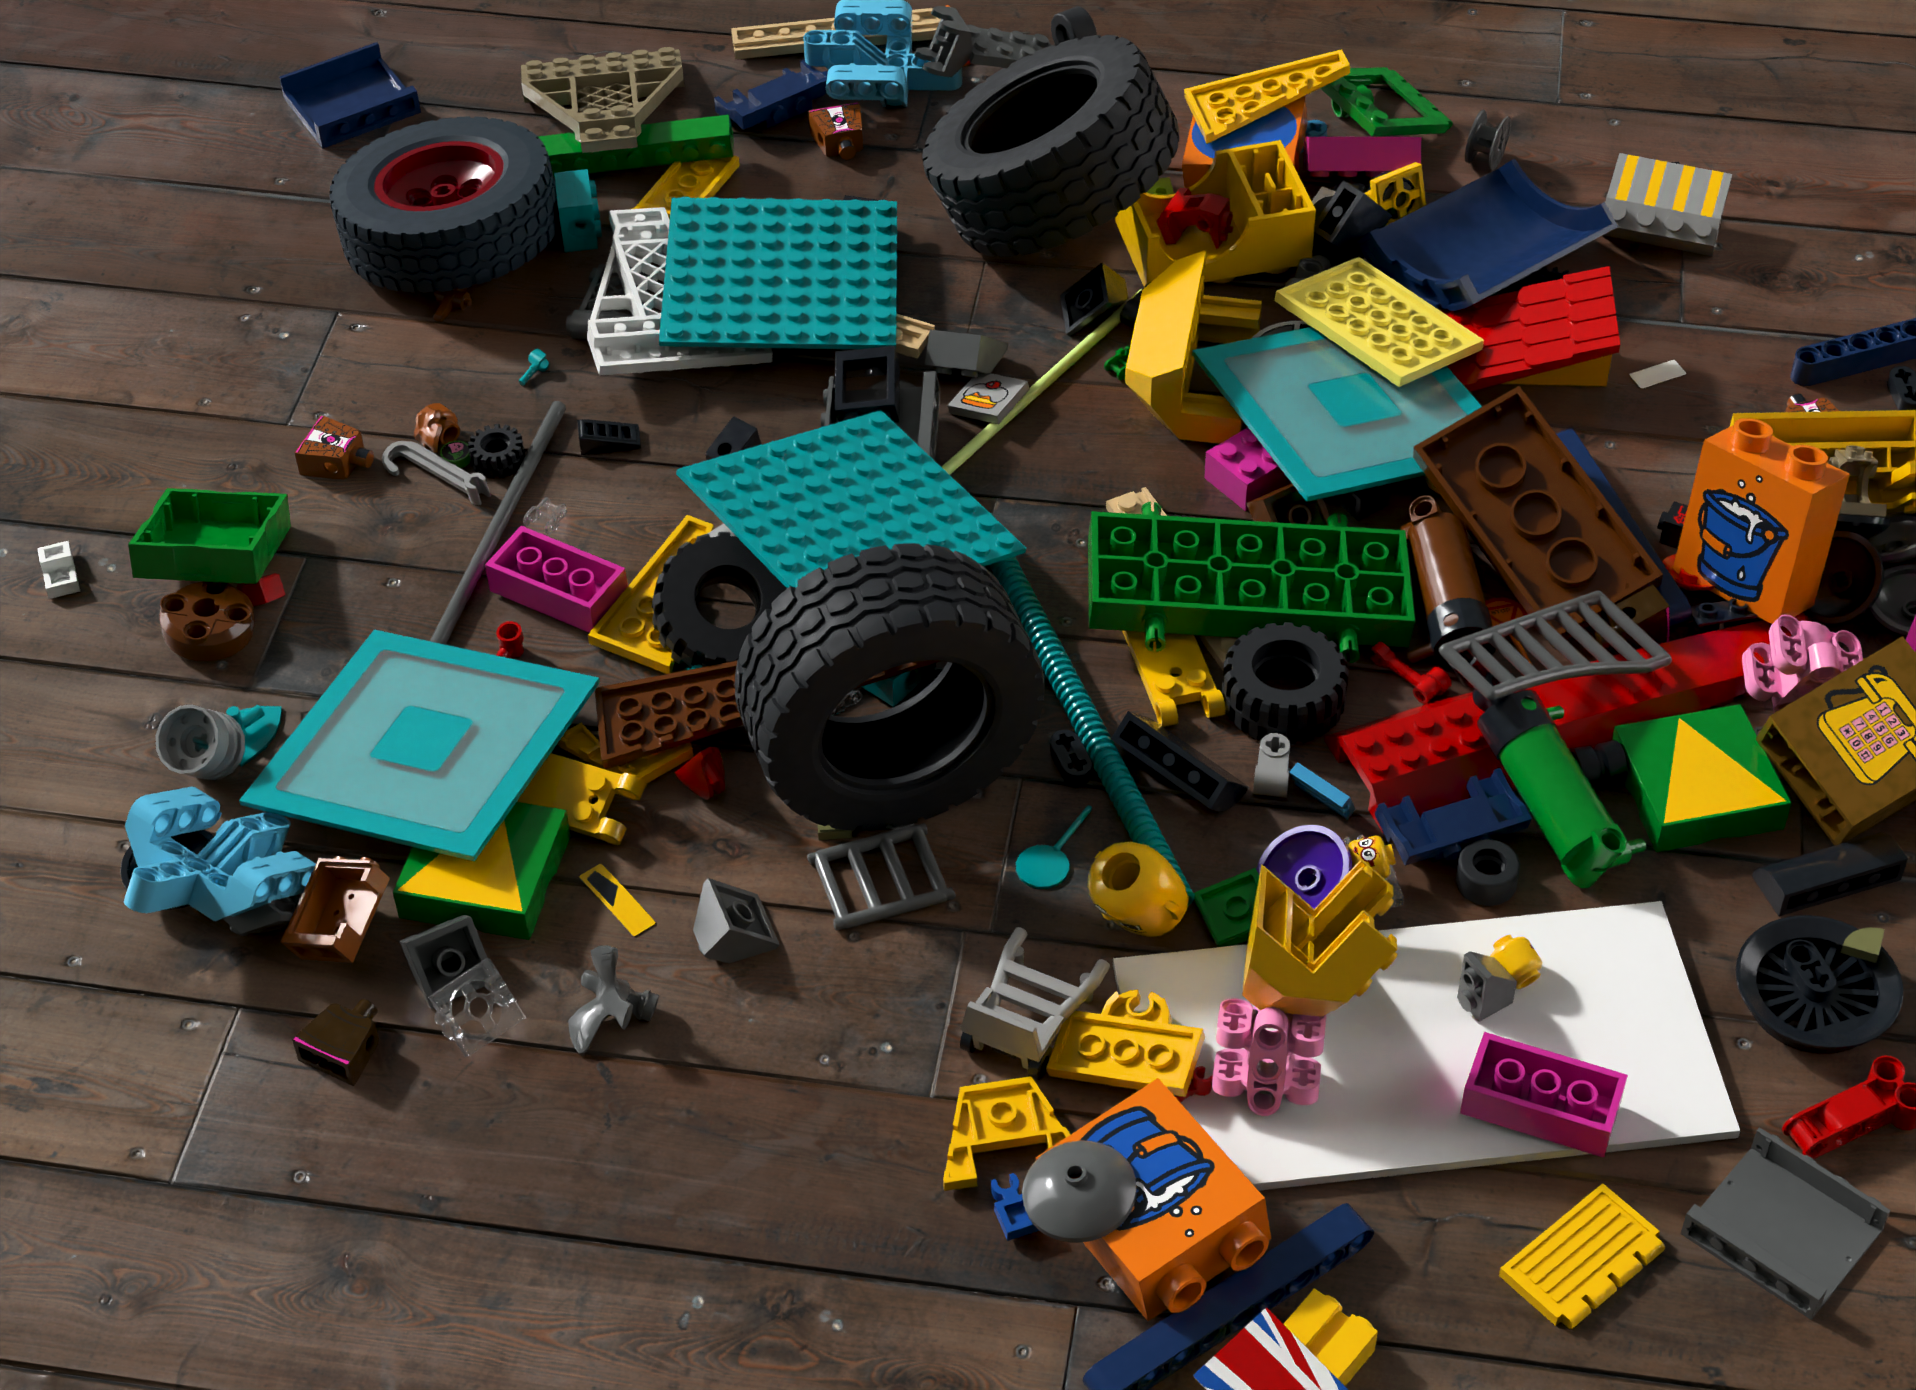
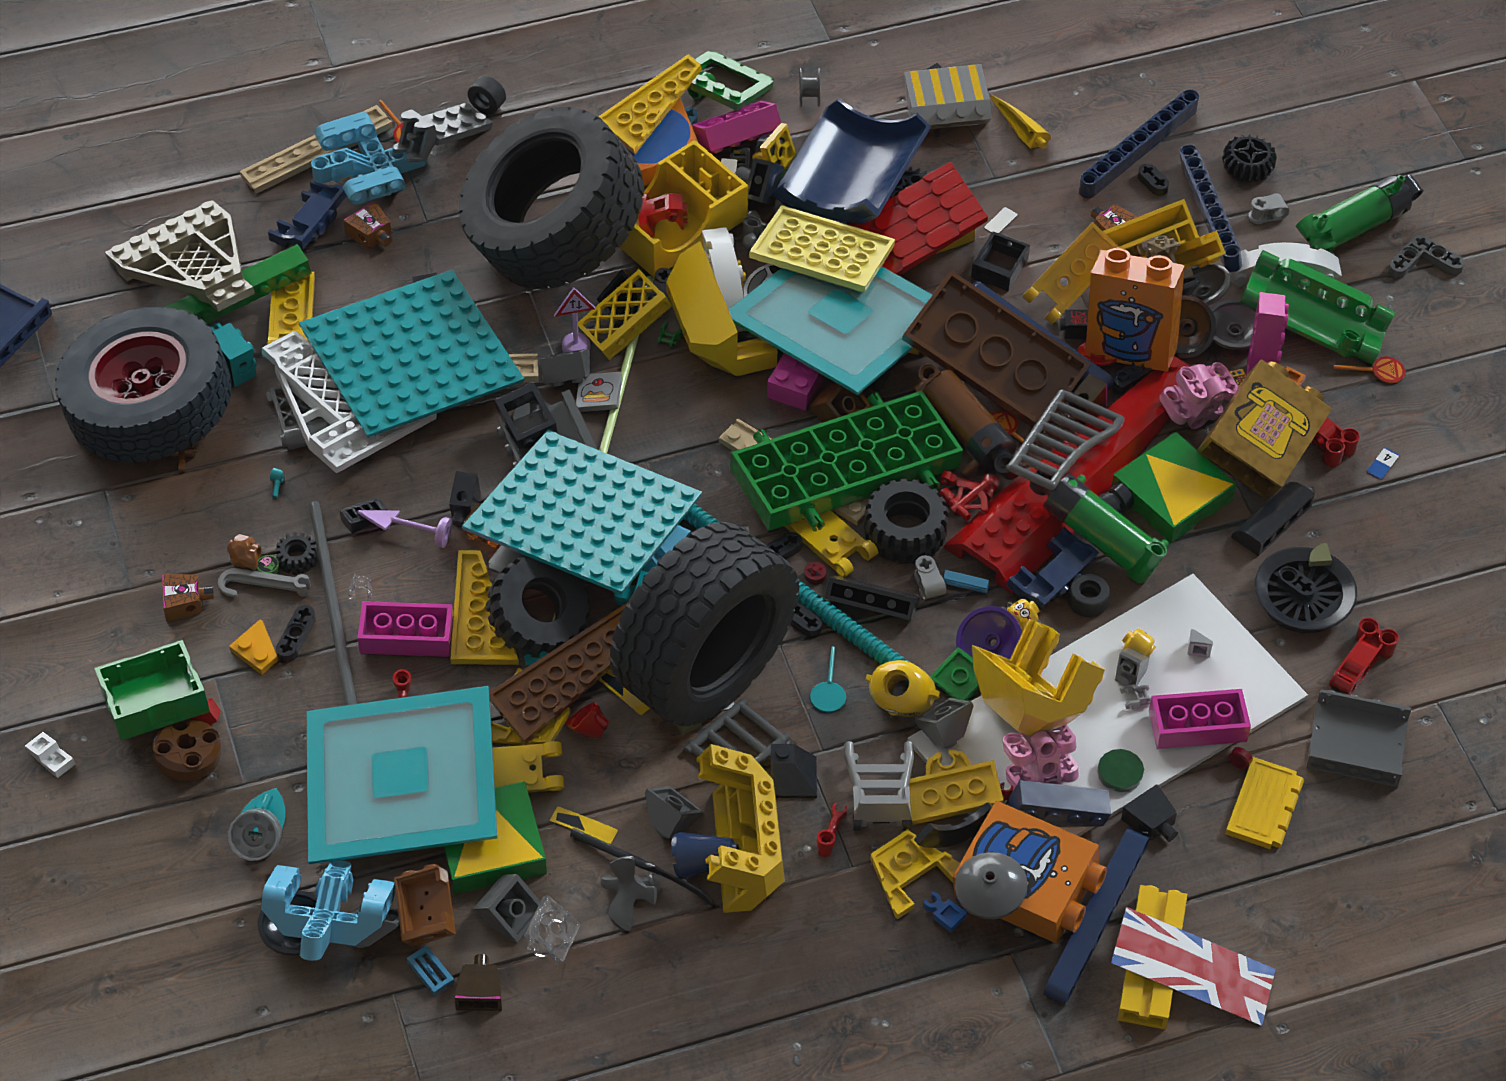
camera: 30 degrees left, 5 degrees up
none -> light orange wing [229,619,278,675]
none -> black beam [276,605,316,662]
none -> lavender piece [357,510,452,548]
none -> dark azure tile [407,945,455,997]
none -> lavender piece [554,287,596,352]
none -> black piece [570,828,716,908]
none -> yellow fence [578,269,672,361]
none -> dark blue cone [671,832,740,879]
none -> yellow wedge [696,744,785,913]
none -> white brick [702,227,746,332]
none -> black beam [766,532,802,560]
none -> black slope [770,744,817,798]
none -> dark red tile [804,562,826,584]
none -> red brick [816,803,847,857]
none -> dark grey slope [914,698,974,749]
none -> black tile [914,802,993,848]
none -> red piece [939,478,994,521]
none -> black window [971,231,1030,291]
none -> yellow piece [990,95,1051,149]
none -> wedge [1005,780,1111,827]
none -> yellow hinge [1022,222,1120,325]
none -> dark green tile [1097,749,1144,792]
none -> light grey piece [1120,684,1151,709]
none -> black torso [1121,784,1178,842]
none -> light grey slope [1187,629,1213,657]
none -> dark red tile [1229,747,1253,769]

